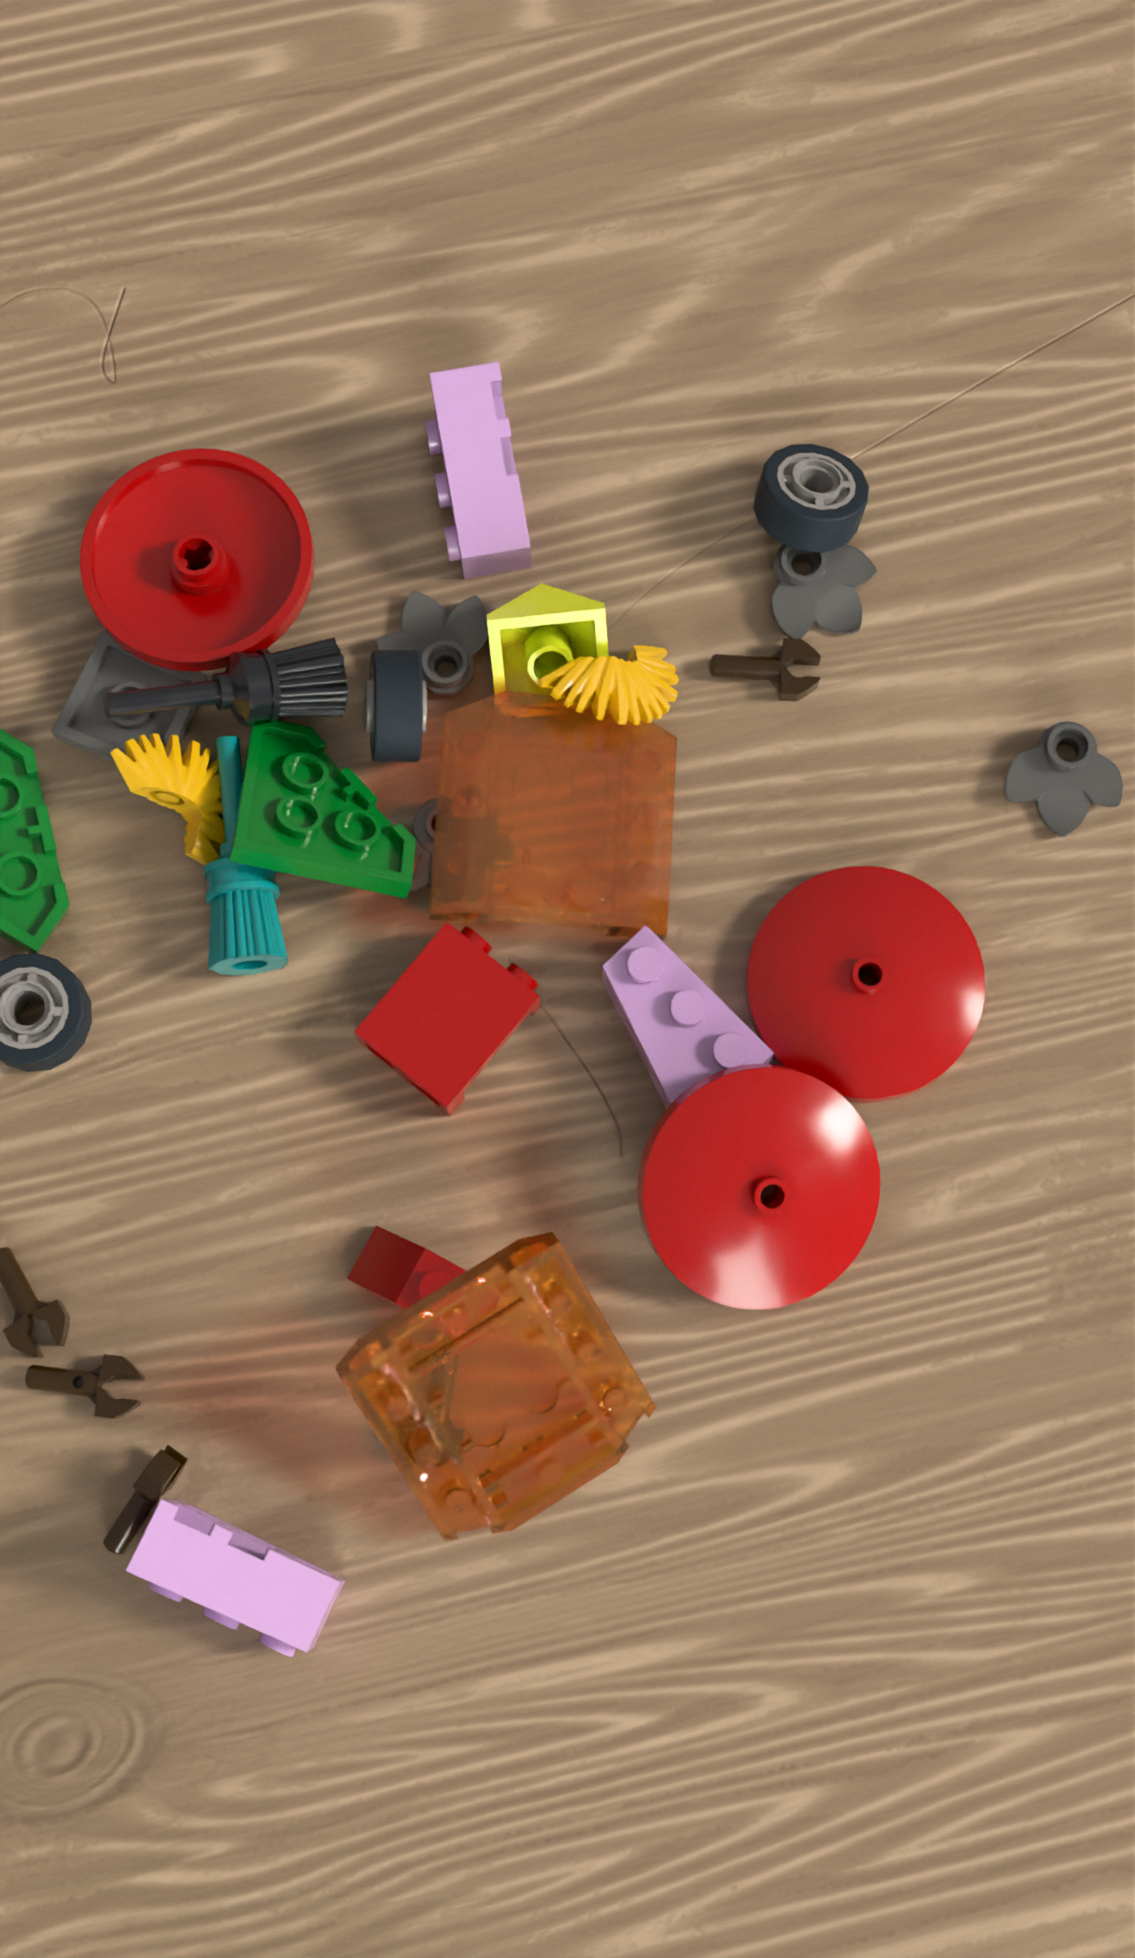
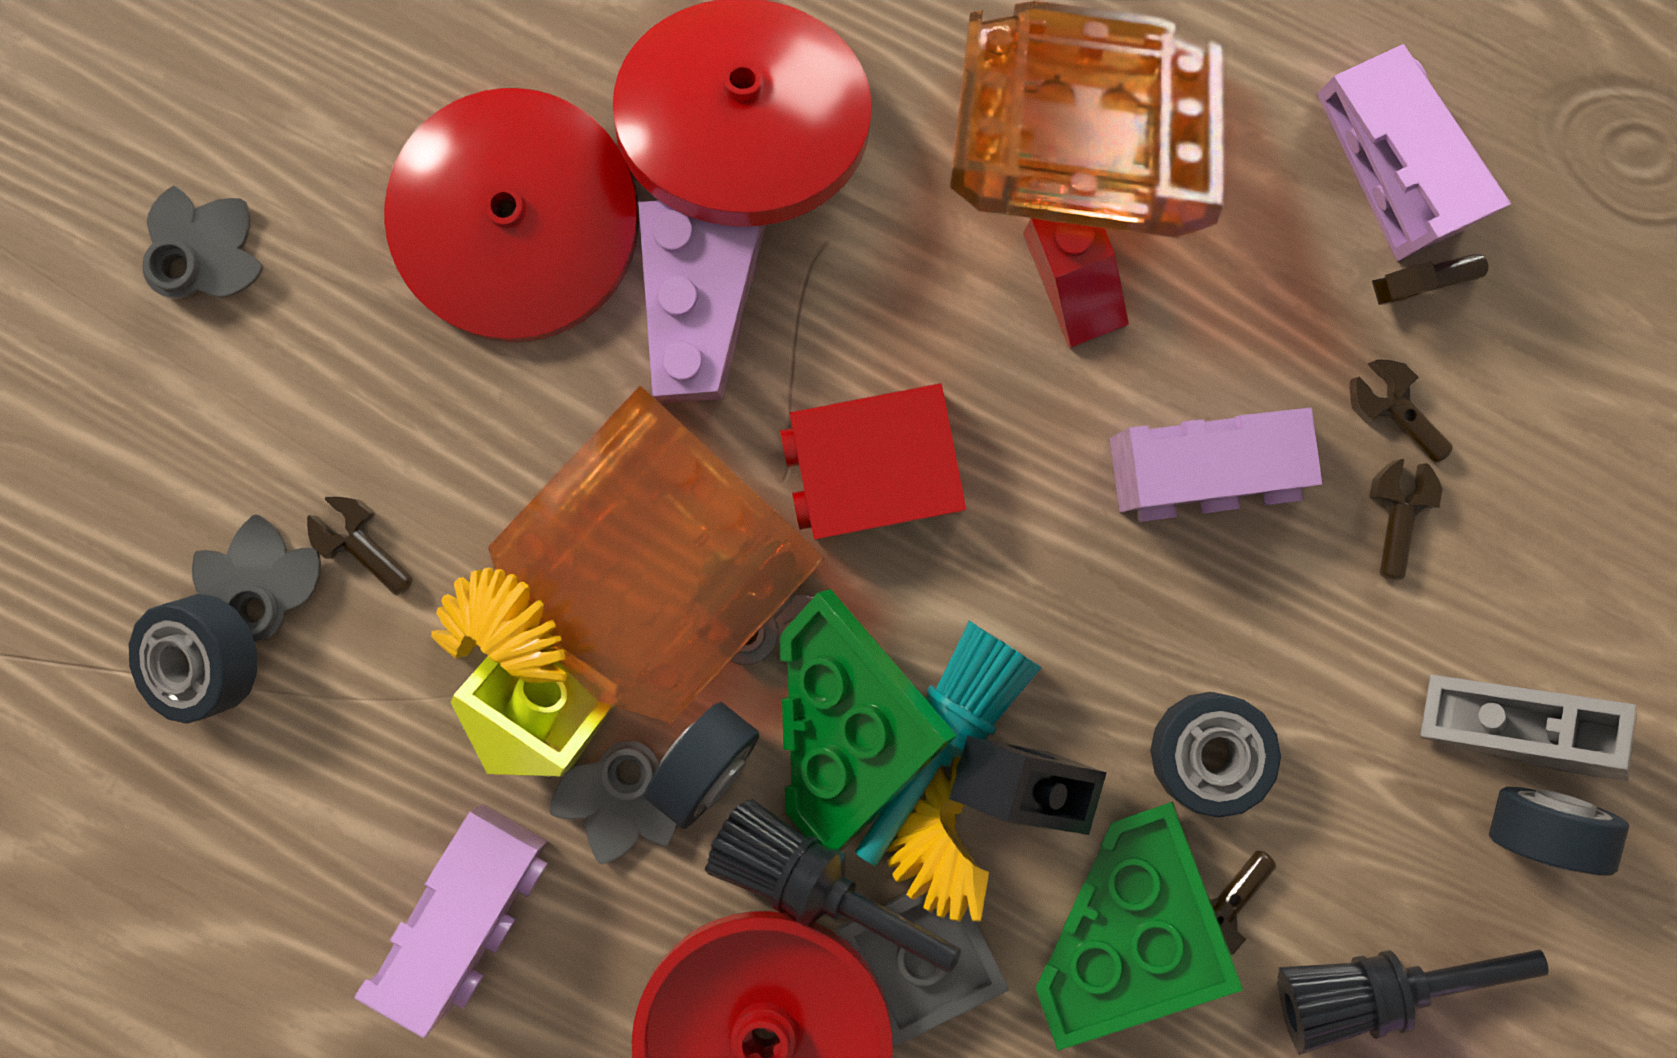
camera: 140 degrees left, 10 degrees up
none -> black brick [949,735,1107,835]
none -> lavender wedge [1109,407,1322,522]

